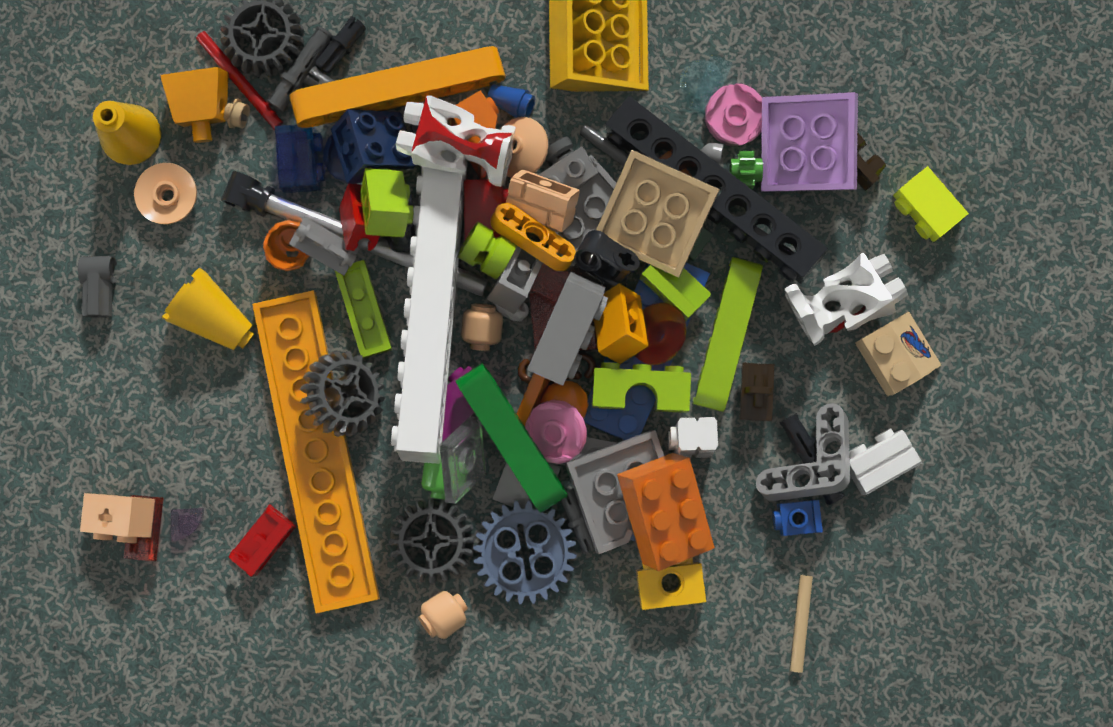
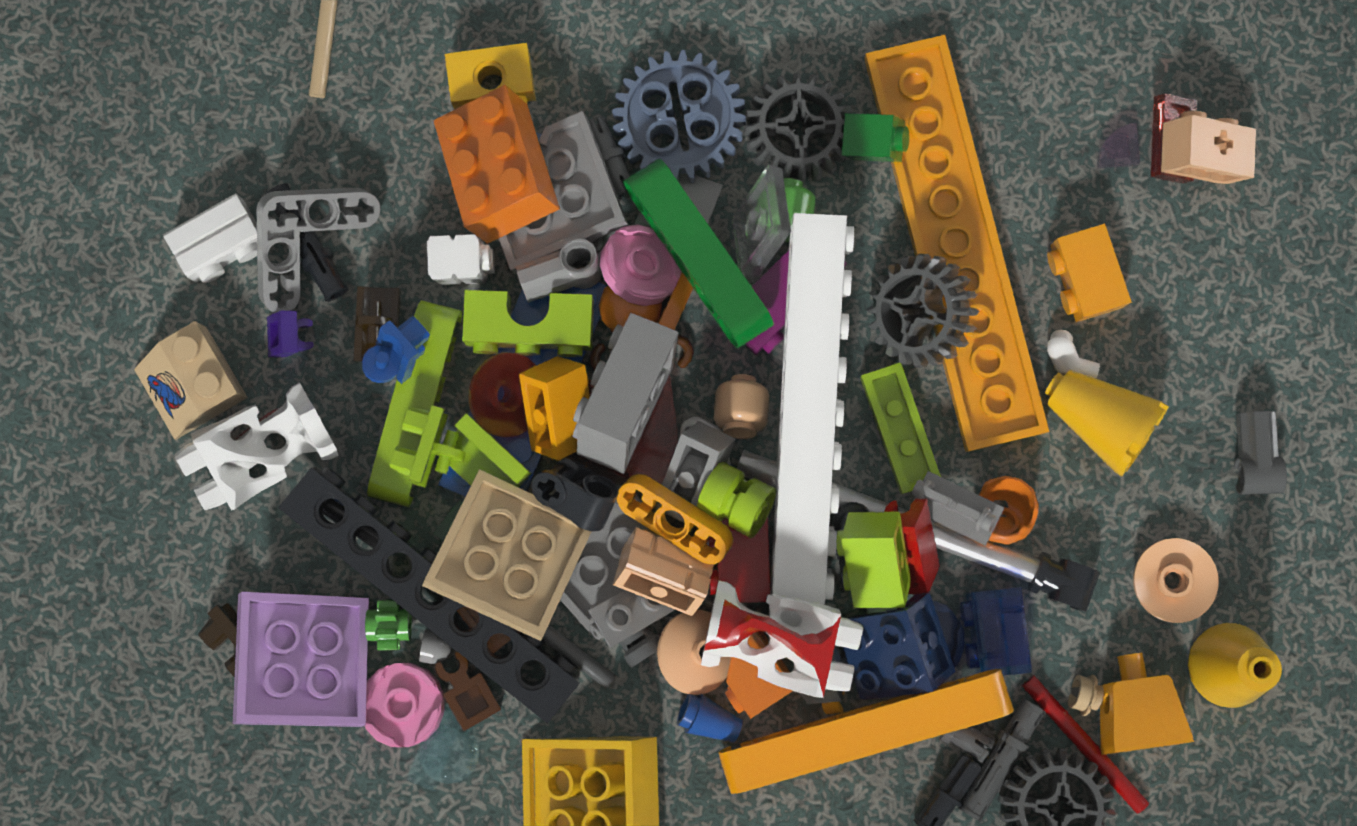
camera: 175 degrees right, 0 degrees up
red hinge [228,504,297,577] -> none
light nougat head [418,591,468,639] -> none
blue brick [772,500,823,536] -> none
neon yellow brick [893,166,969,242] -> none
none -> dark purple tile [267,310,314,358]
none -> blue hips [362,316,430,384]
none -> lime hips [389,405,466,488]
none -> reddish brown plate [435,652,501,732]
none -> light grey piece [515,238,602,303]
none -> green brick [842,114,909,162]
none -> light orange brick [1047,223,1132,323]
none -> white arm [1047,330,1100,378]

